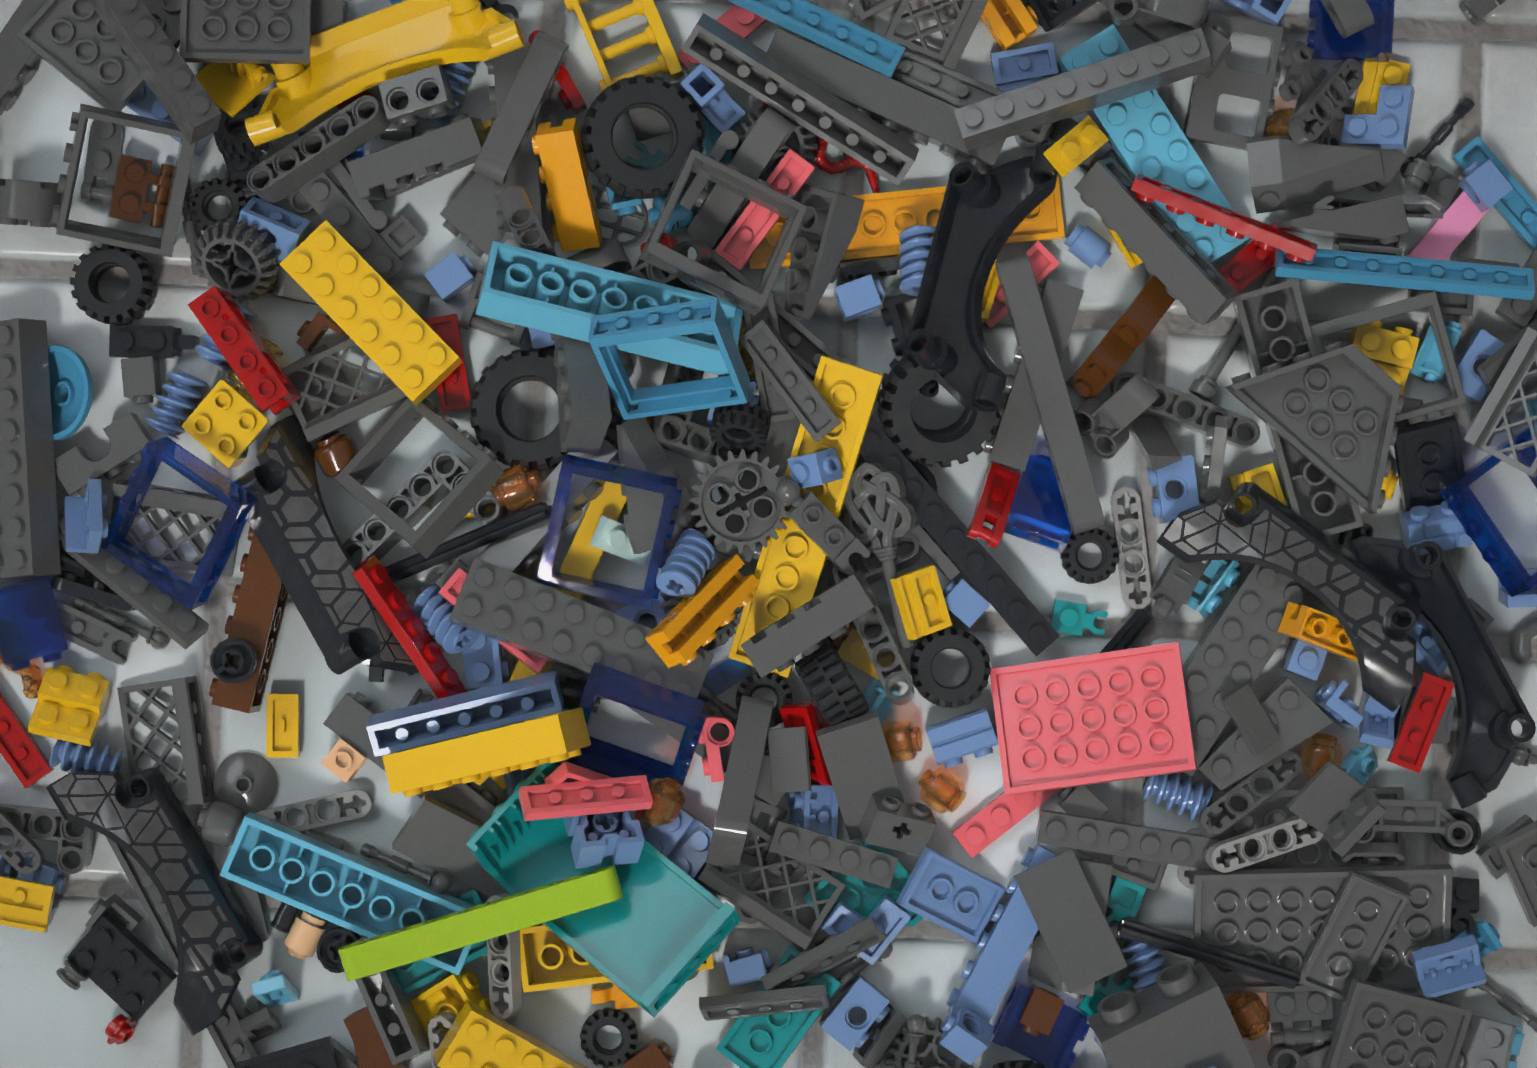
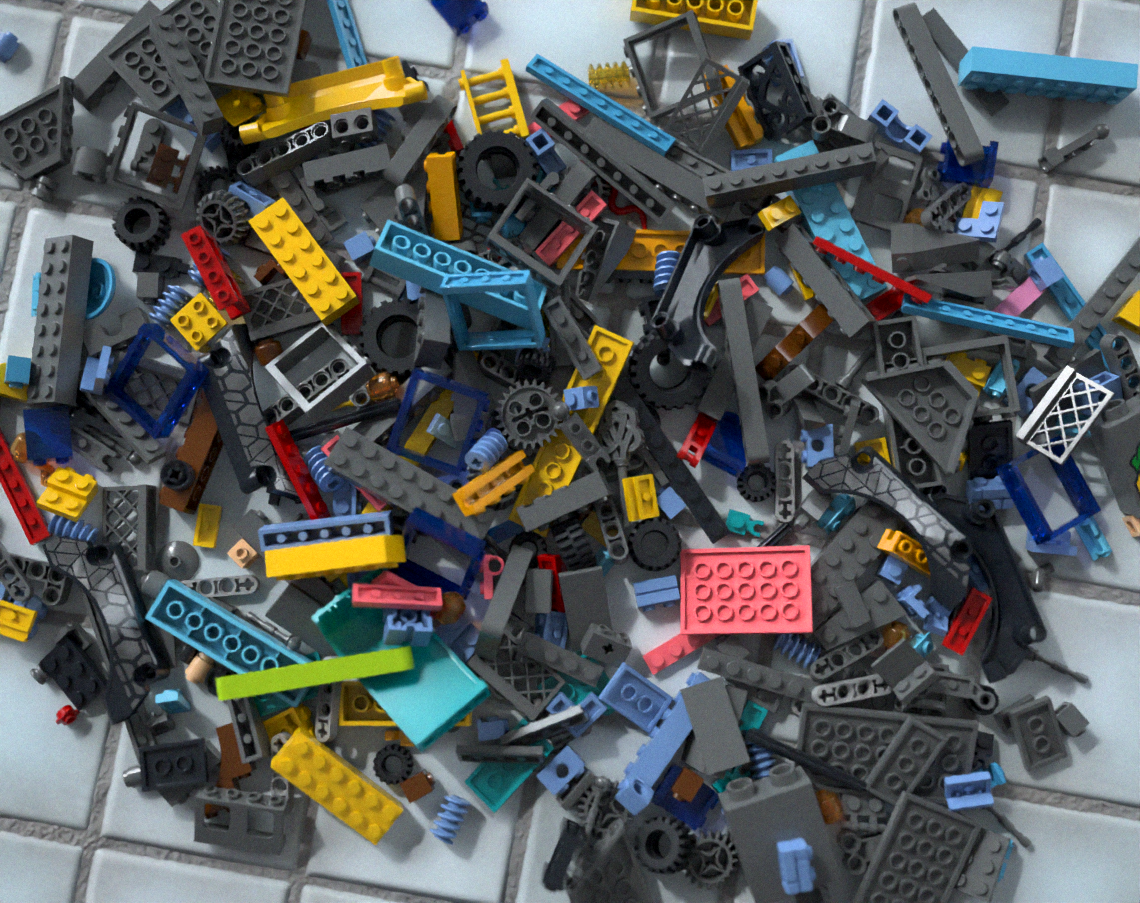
camera: 10 degrees right, 5 degrees down
medium blue brick [834,274,885,323] -> none
clear orange head [881,720,923,763] -> none
clear orange head [918,767,967,814] -> none

